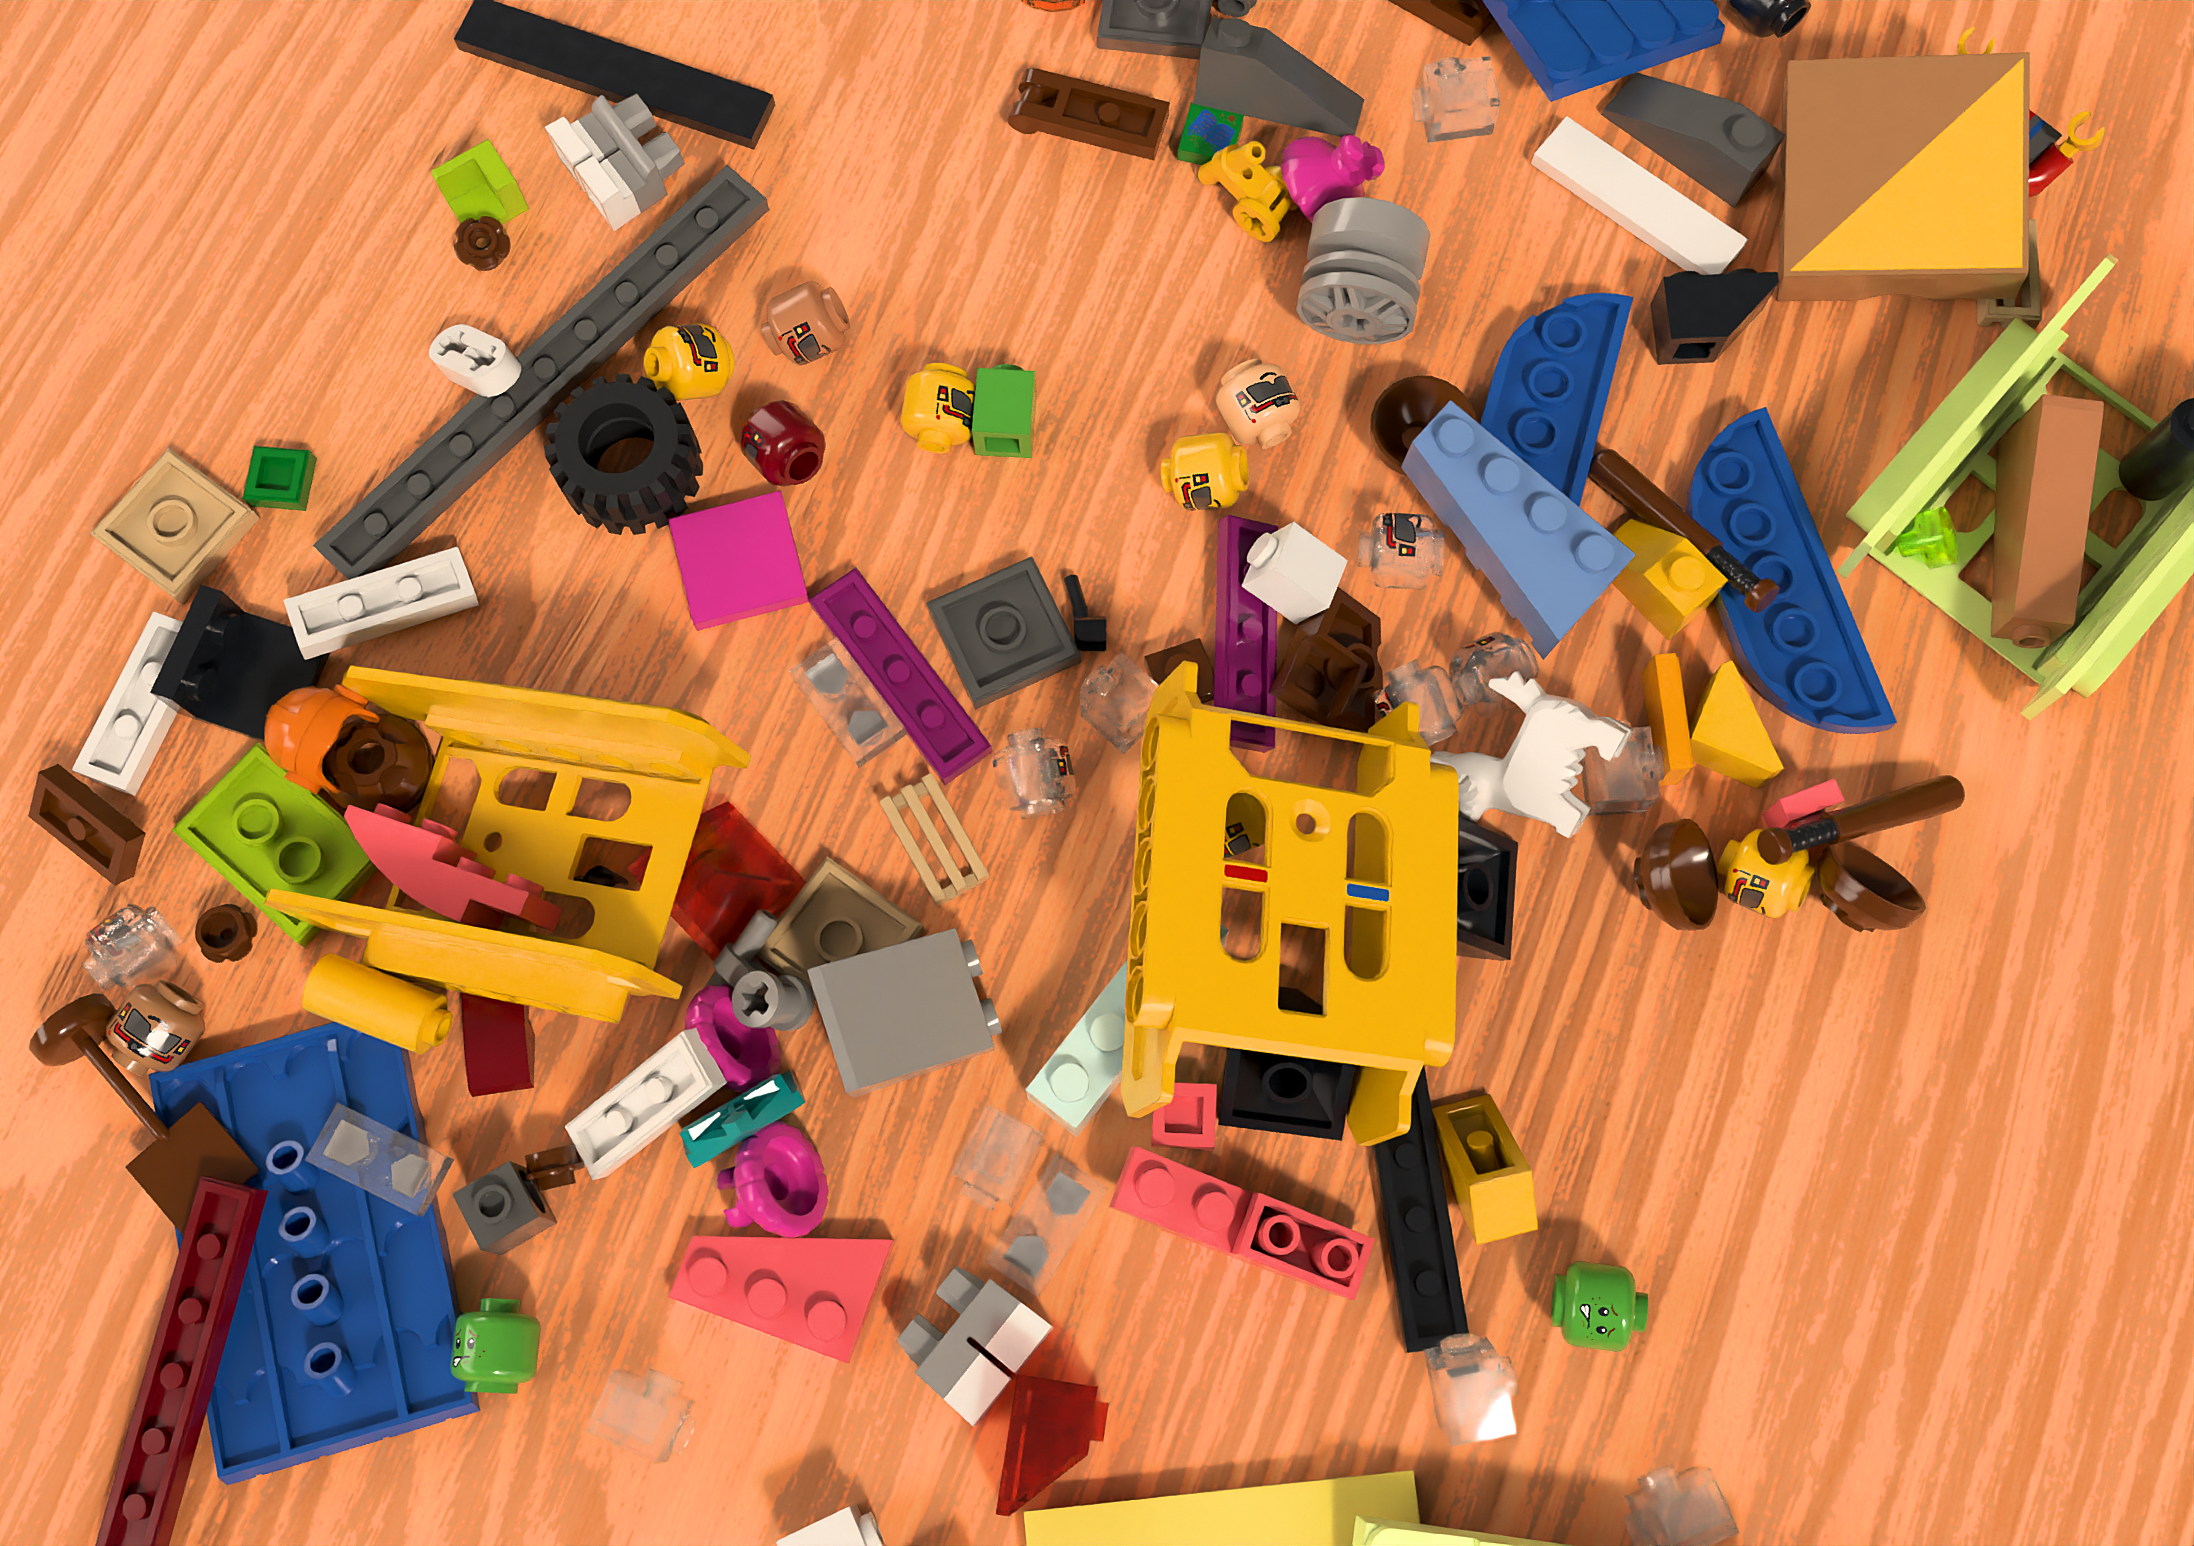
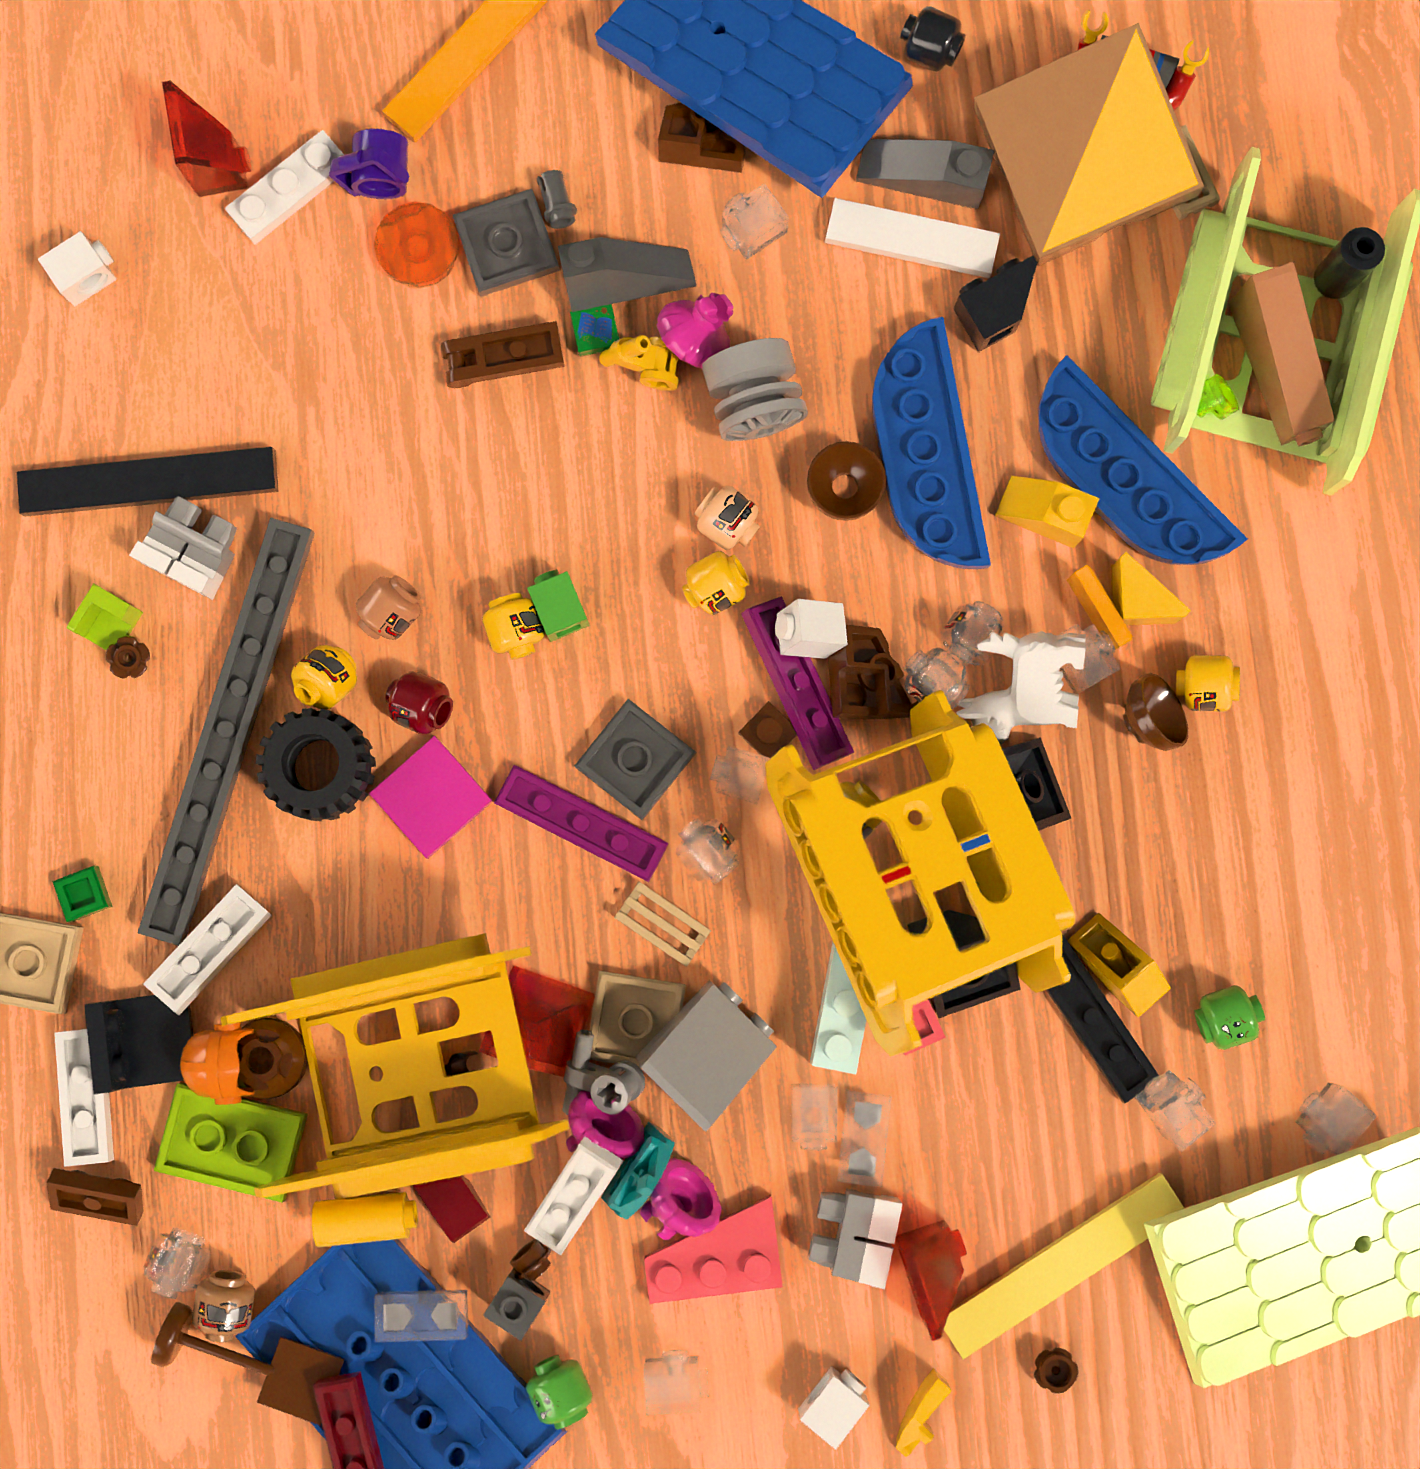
camera: 25 degrees left, 10 degrees up
reddish brown plate [195,904,258,963] -> none
coral slope [344,803,563,932] -> none
white beam [429,324,521,397] -> none
clear piece [788,637,907,768] -> none
black hand [1064,575,1106,652] -> none
coral slope [1109,1146,1375,1300] -> none
clear head [1358,513,1444,590] -> none
medium blue wedge [1401,400,1636,660] -> none
reddish brown piece [1588,449,1779,613] -> none
reddish brown piece [1757,775,1965,865] -> none
coral plate [1762,779,1845,830] -> none
reddish brown piece [1817,842,1926,933] -> none

